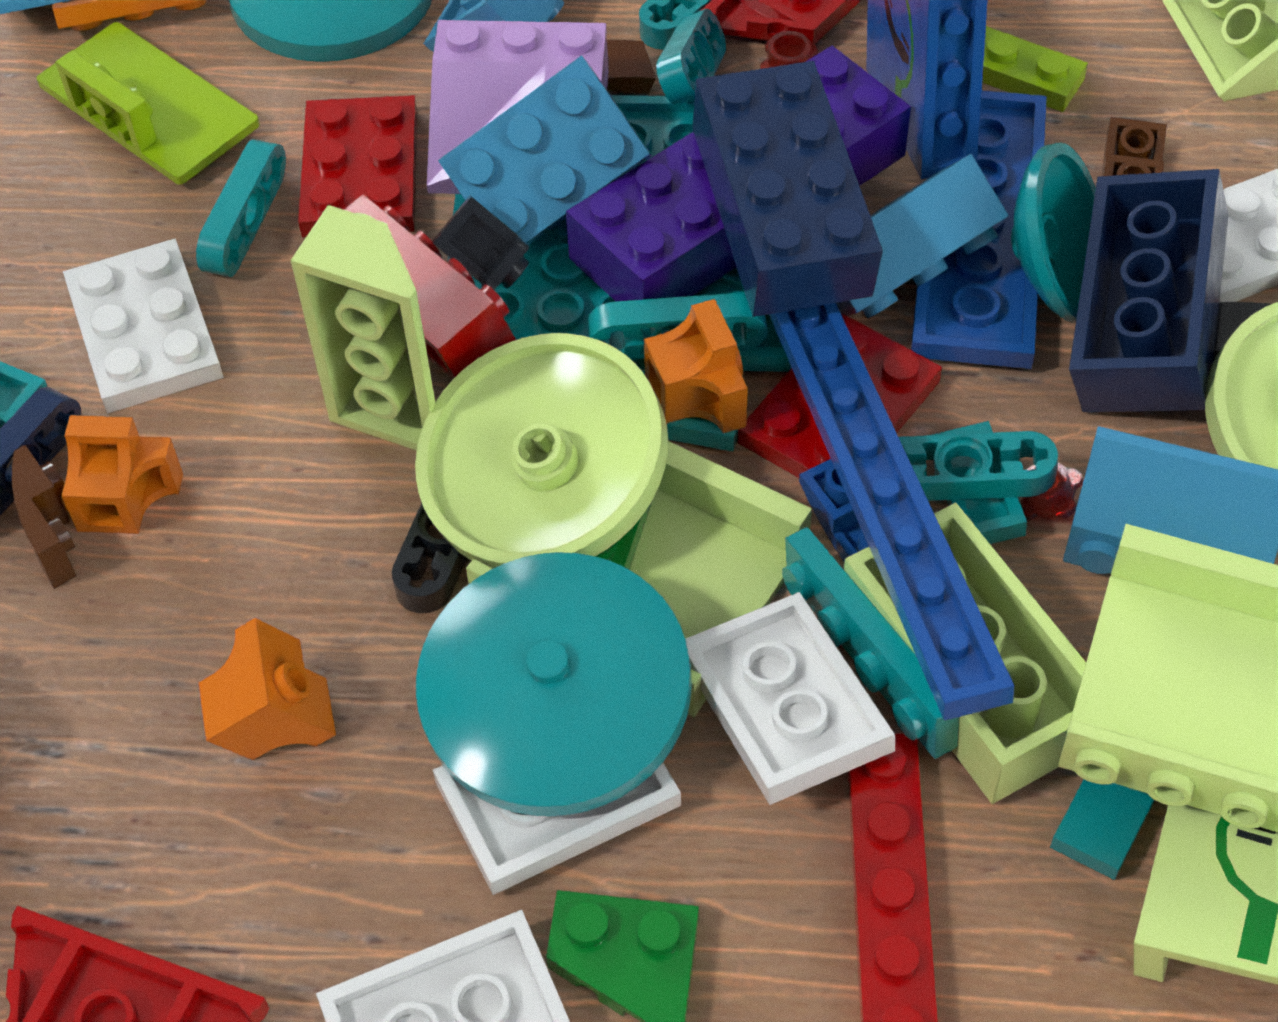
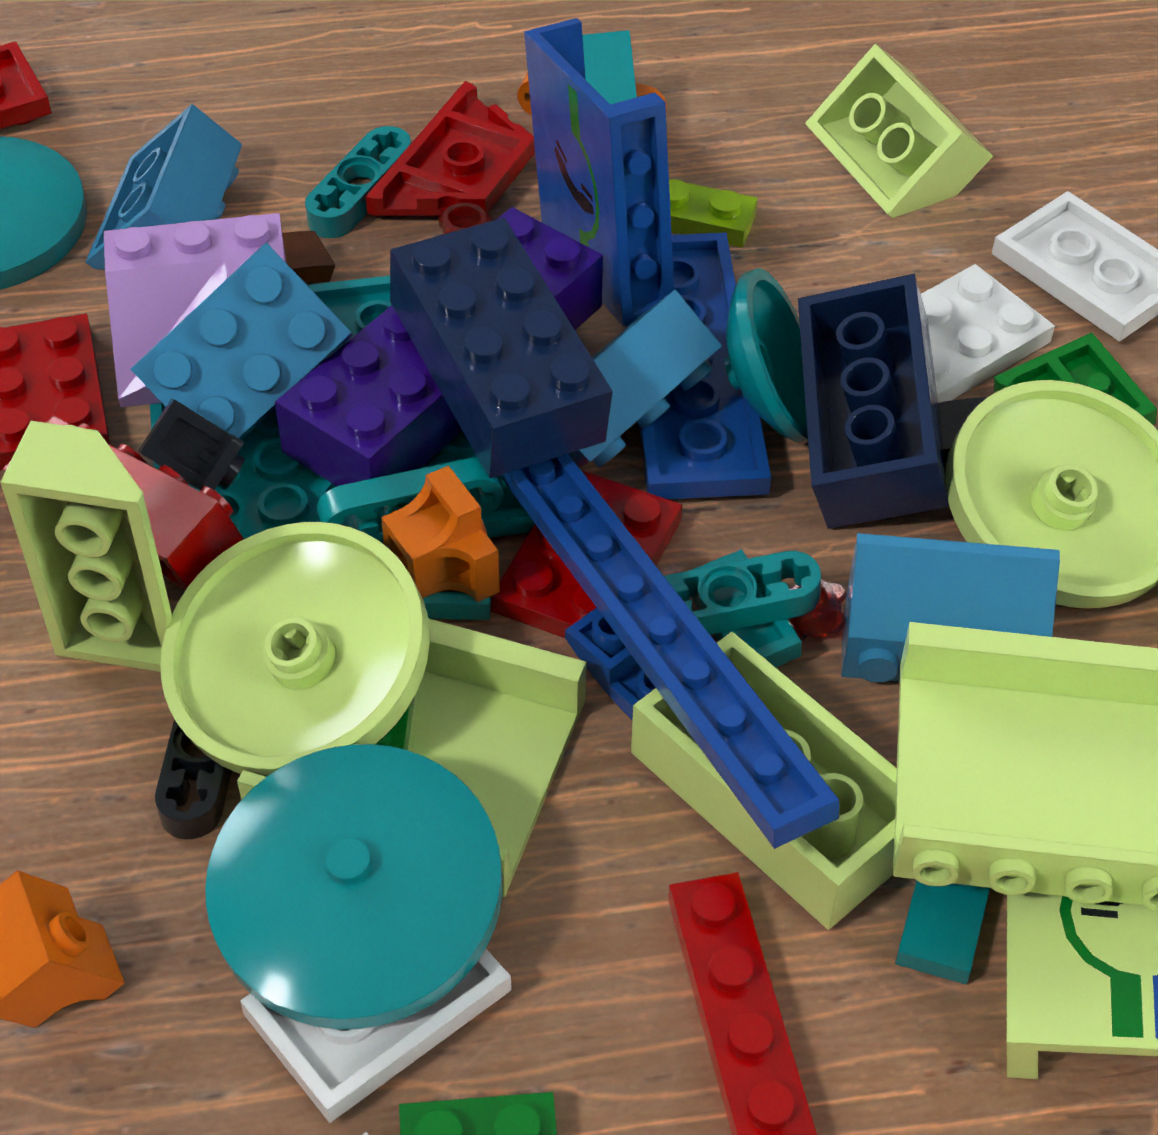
camera: 15 degrees left, 5 degrees down
teal beam [656,8,726,106] -> none
white plate [685,592,895,805] -> none
teal plate [782,527,959,759] -> none
reddish brown slope [1102,117,1167,176] -> none

